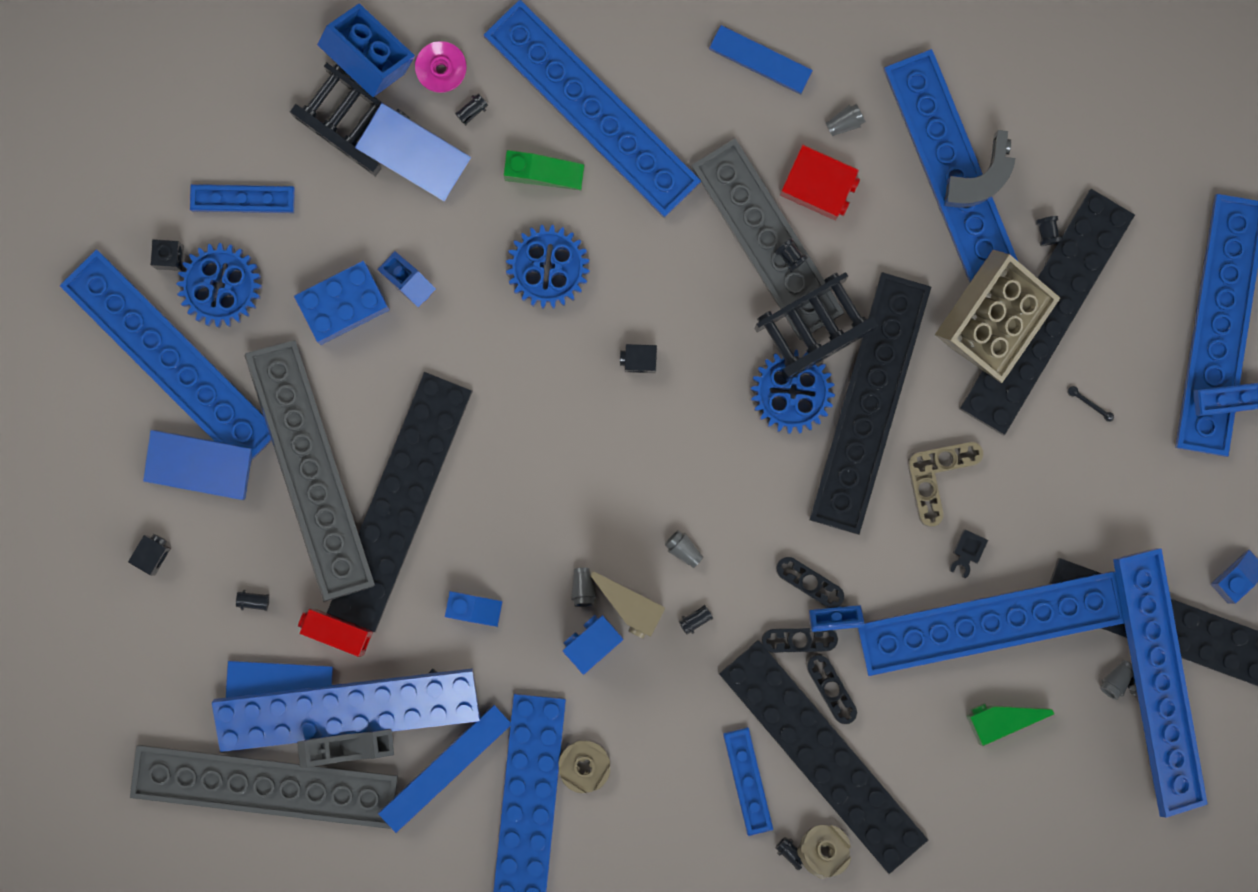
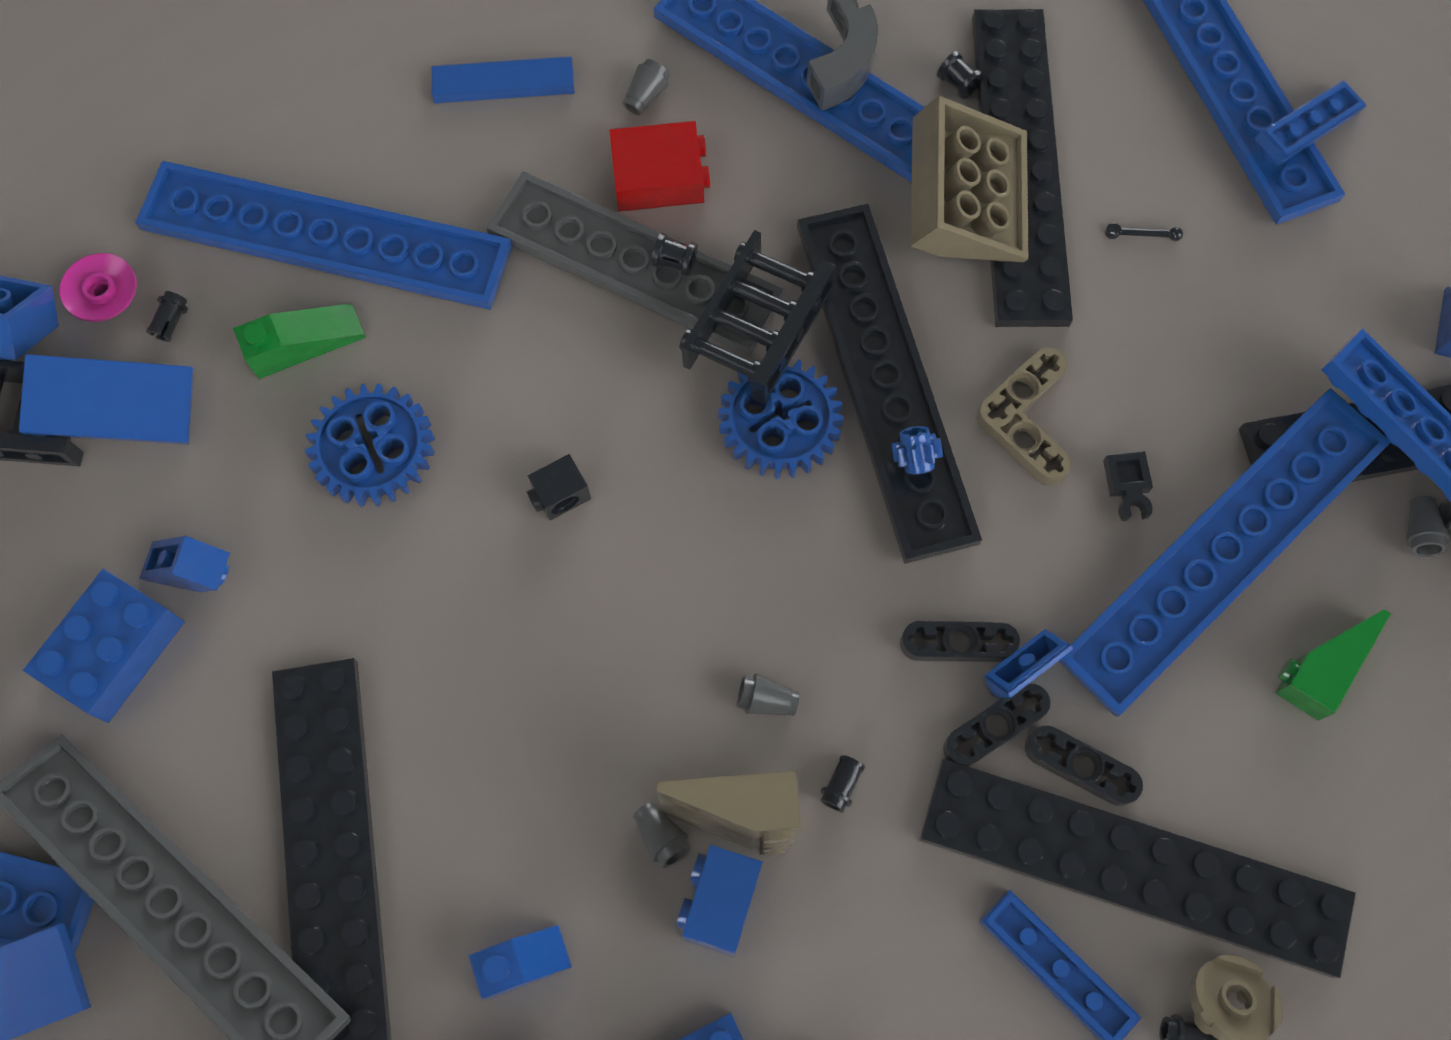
camera: 25 degrees left, 15 degrees down
none -> blue gear [891,426,943,474]

